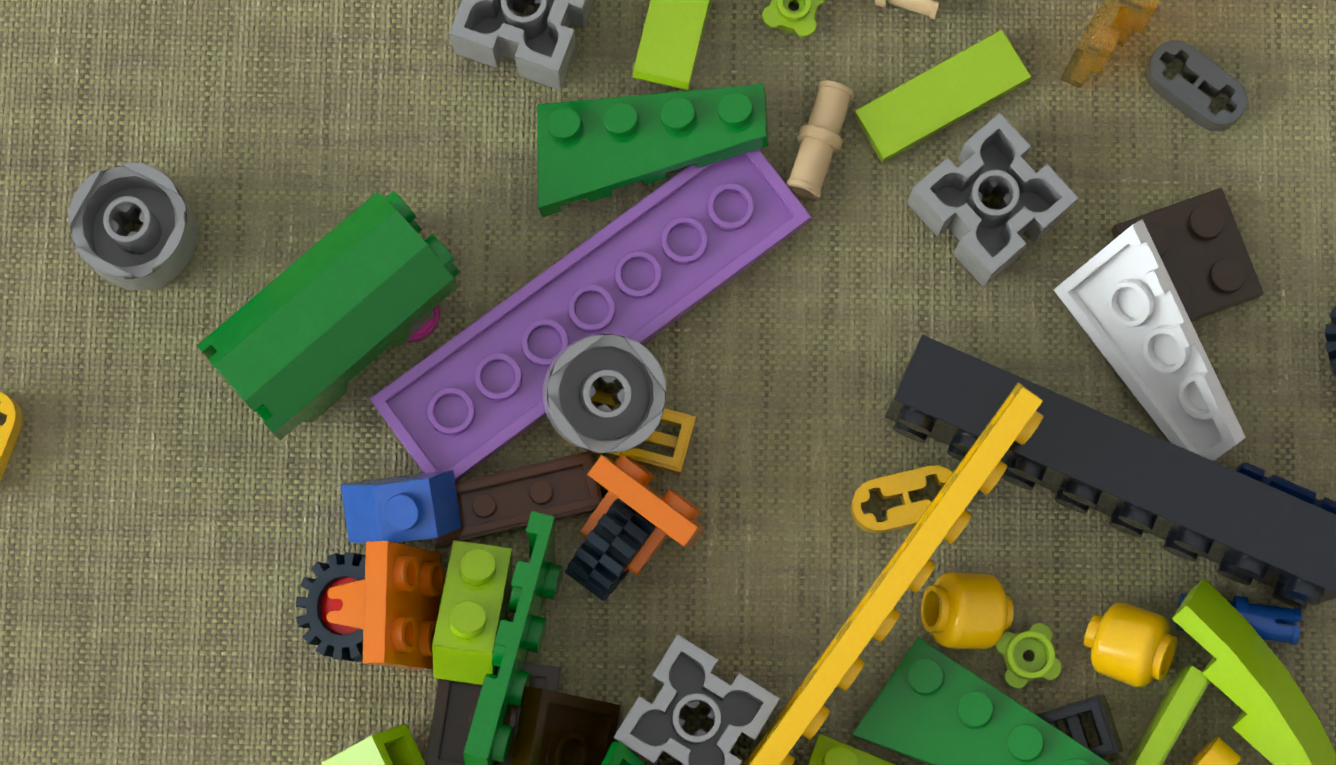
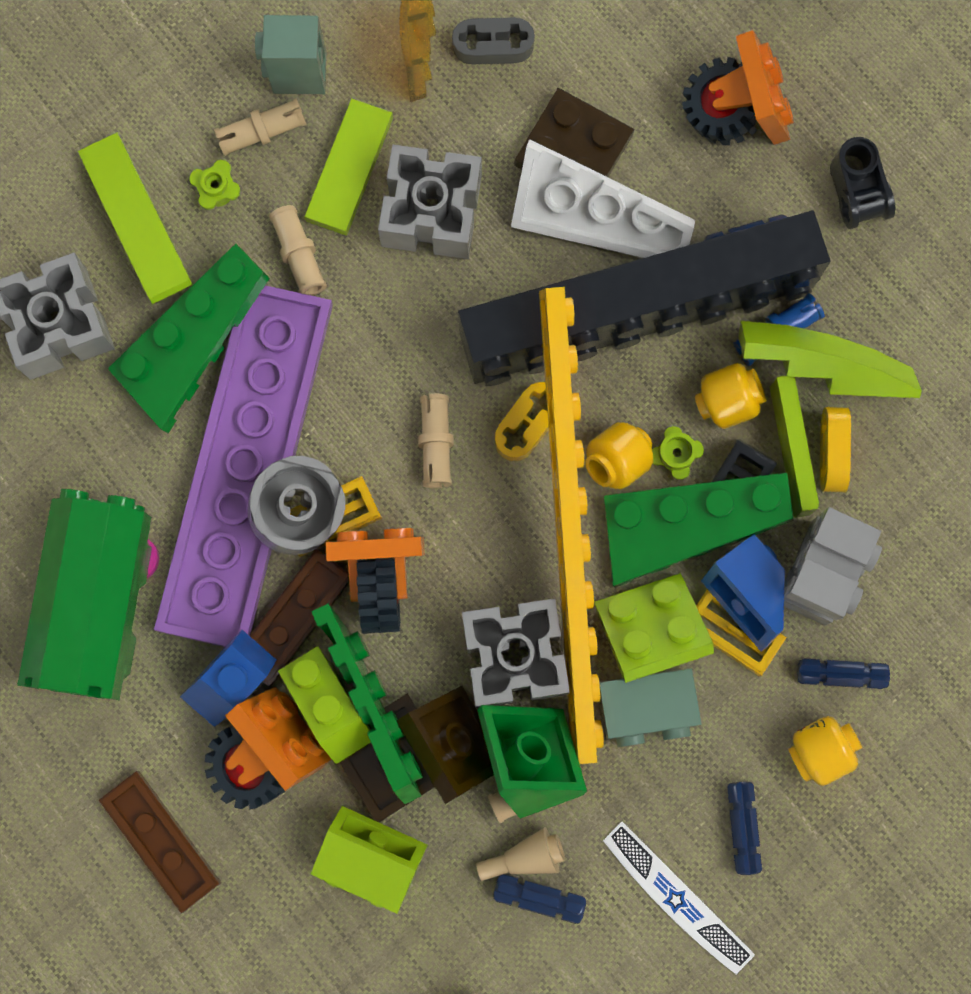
camera: 40 degrees left, 0 degrees up
none -> reddish brown tile [99,771,222,914]
none -> tan pin [418,393,454,488]

